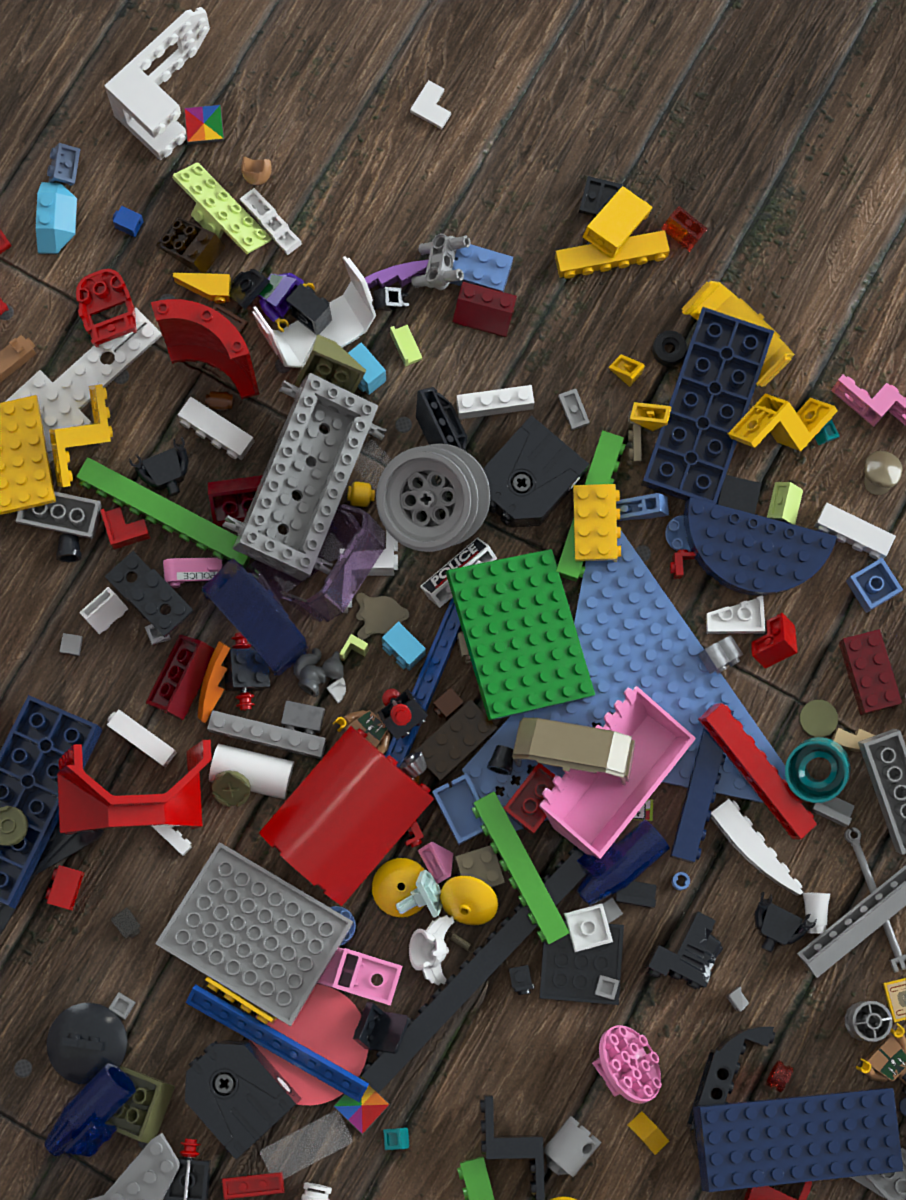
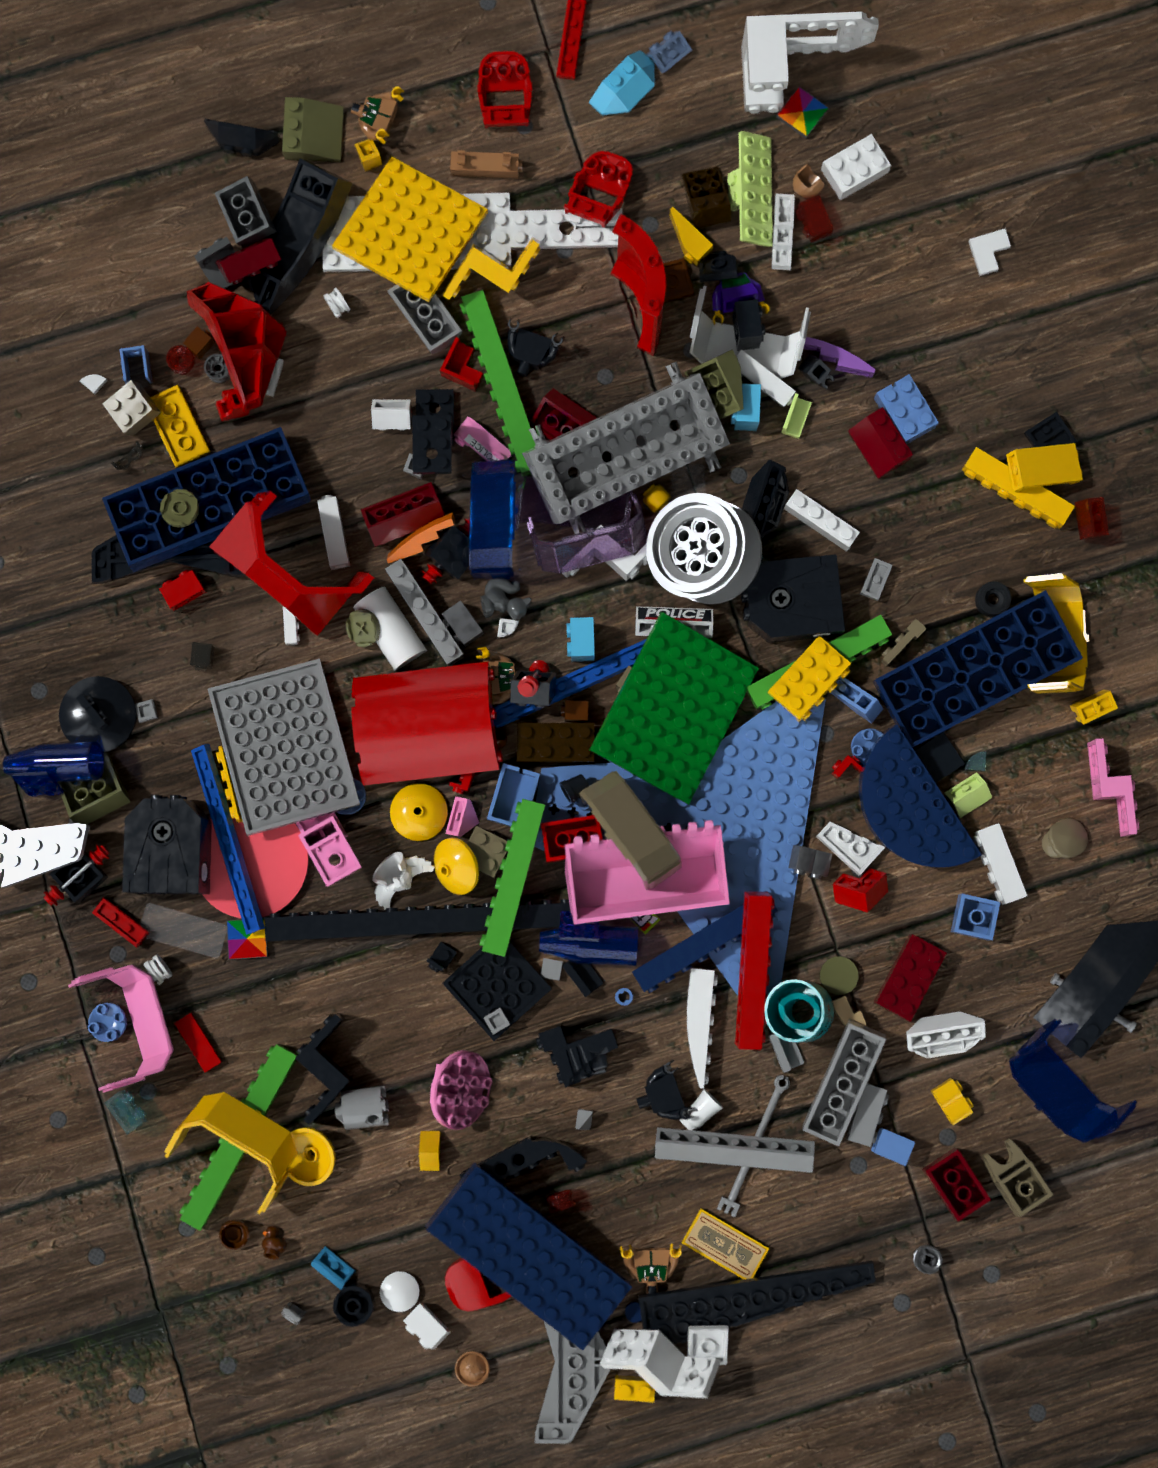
camera: 50 degrees right, 5 degrees up
black piece [56,534,82,563] -> none
light grey tile [60,633,83,656] -> none
blue brick [112,206,144,237] -> none
white brick [178,397,254,460] -> none
reddish brown brick [205,391,233,411] -> none
yellowish green panel [339,634,369,662] -> none
black bracket [353,1002,410,1054] -> none
dark tan tile [356,593,409,641] -> none
teal slope [383,1128,409,1150] -> none
light aqua piece [396,870,442,918] -> none
flat silver piece [400,751,427,778] -> none
light grey piece [411,234,471,290] -> none
dark tan piece [446,931,475,952] -> none
white tile [564,903,613,952] -> none
yellow slope [609,354,645,387] -> none
yellow slope [630,402,671,431] -> none
yellow bracket [728,393,837,451] -> none
teal slope [814,420,840,445] -> none
light grey cylinder [845,1001,892,1042] -> none
none -> white brick [736,349,796,407]
none -> clear red brick [796,195,834,243]
none -> white brick [821,134,891,200]
none -> clear light blue tile [965,752,986,771]
none -> yellow hinge [1070,690,1118,725]

